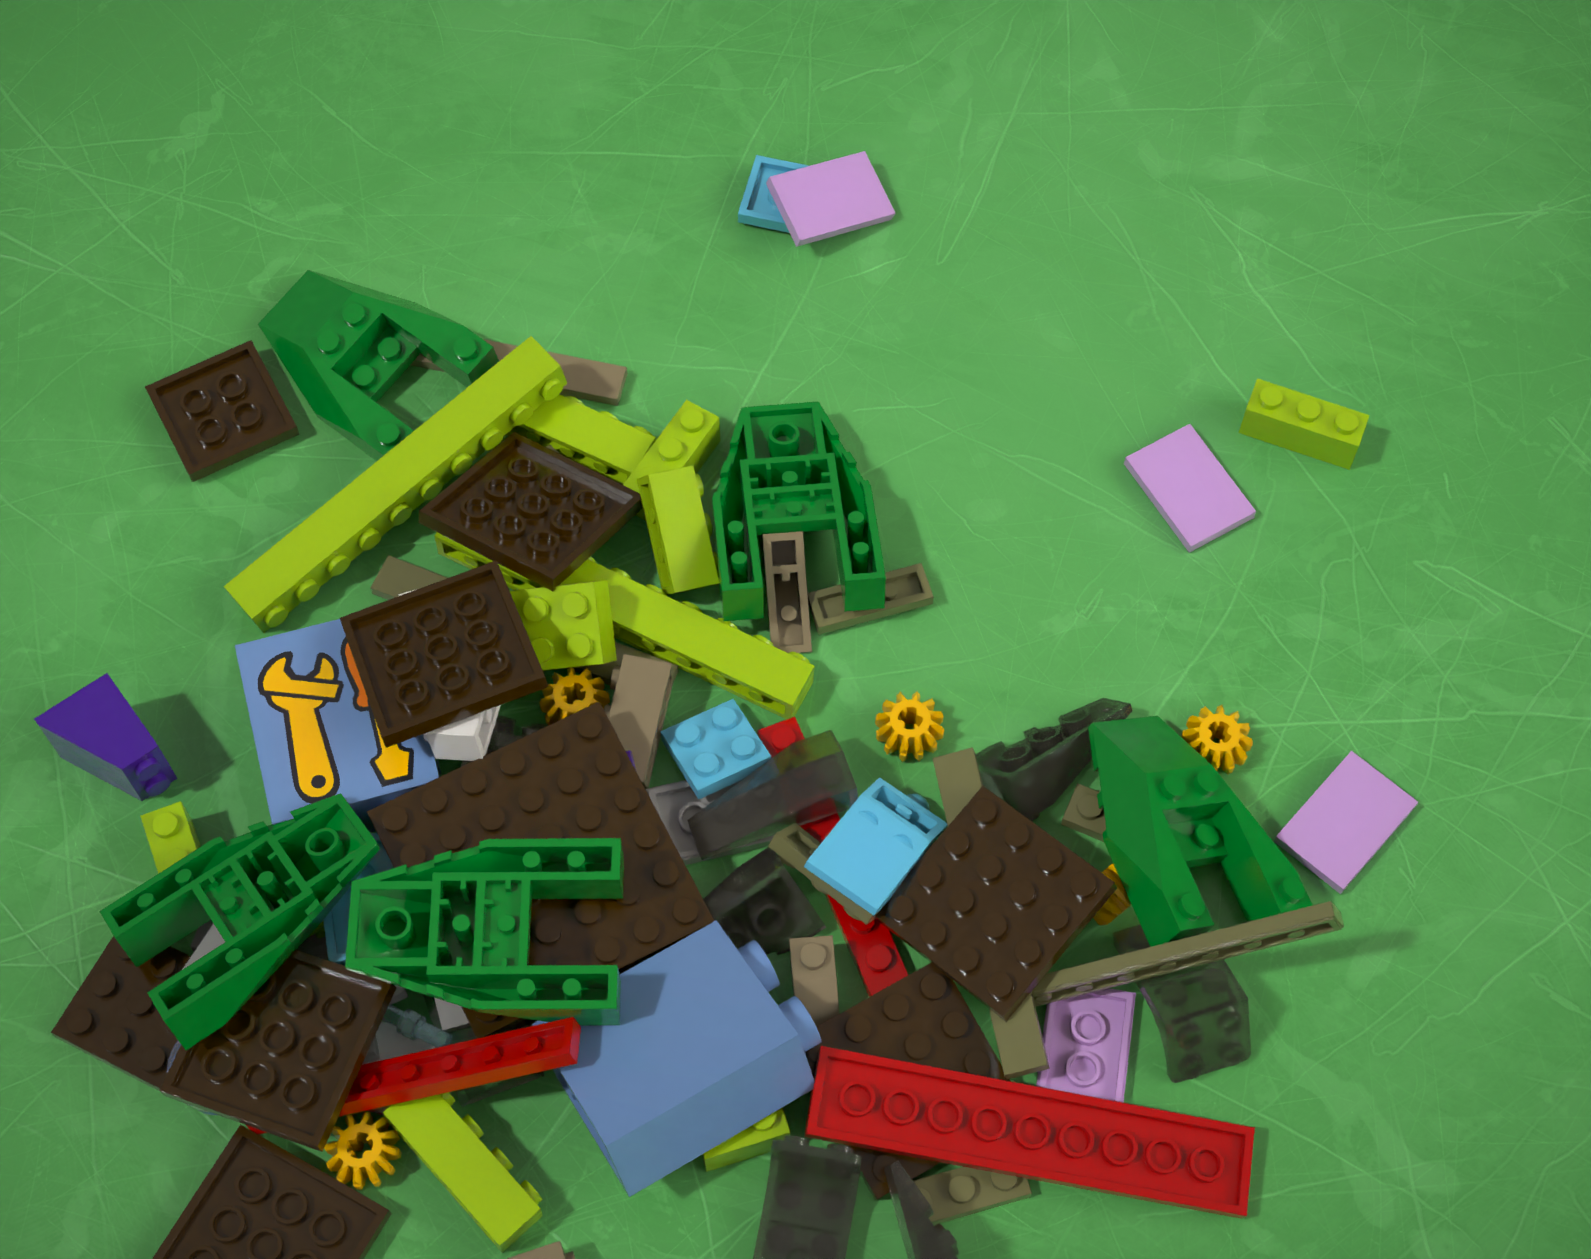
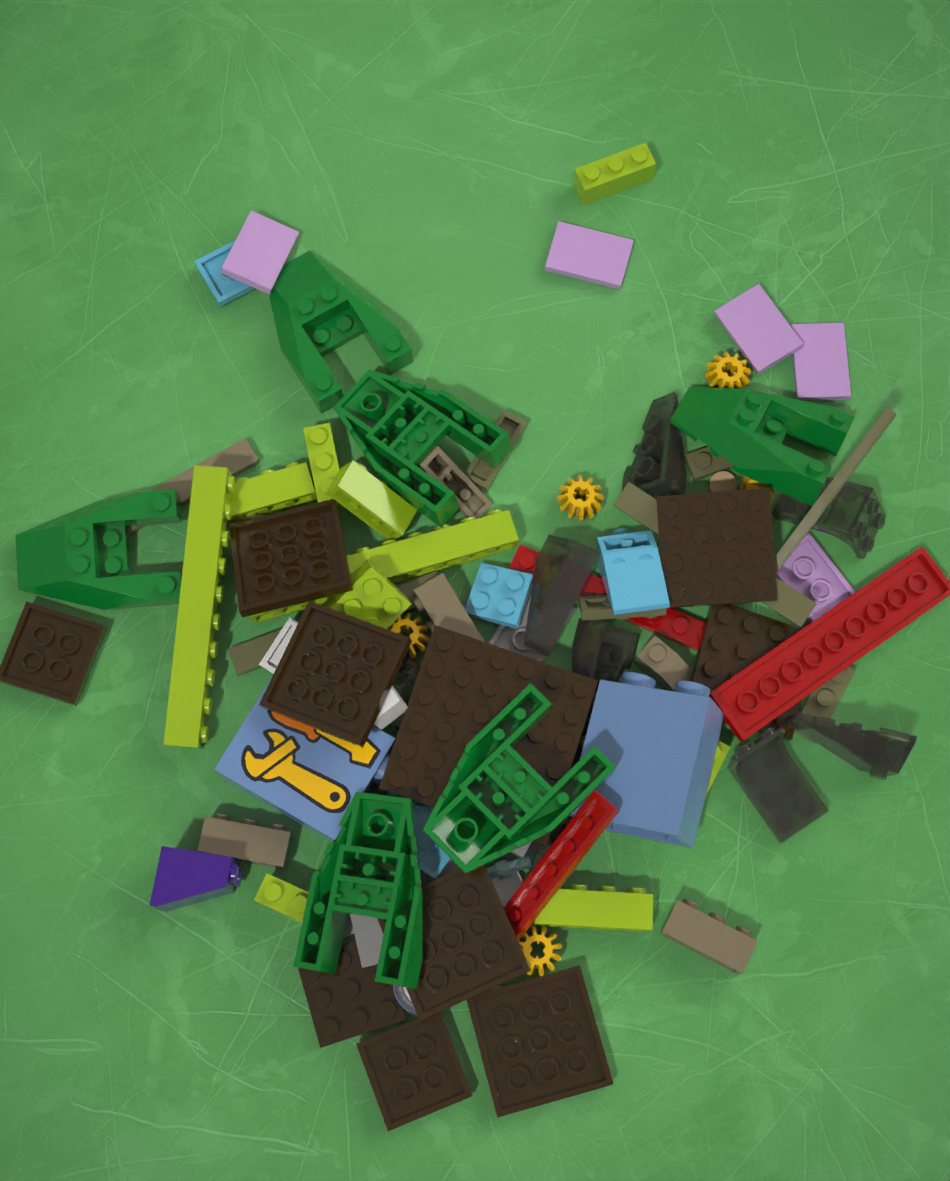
camera: 45 degrees left, 10 degrees up
none -> dark tan brick [197,813,293,870]
none -> green wedge [269,250,413,414]
none -> dark brown plate [356,1012,473,1131]
none -> tan tile [709,471,737,492]
none -> lavender tile [714,284,803,375]

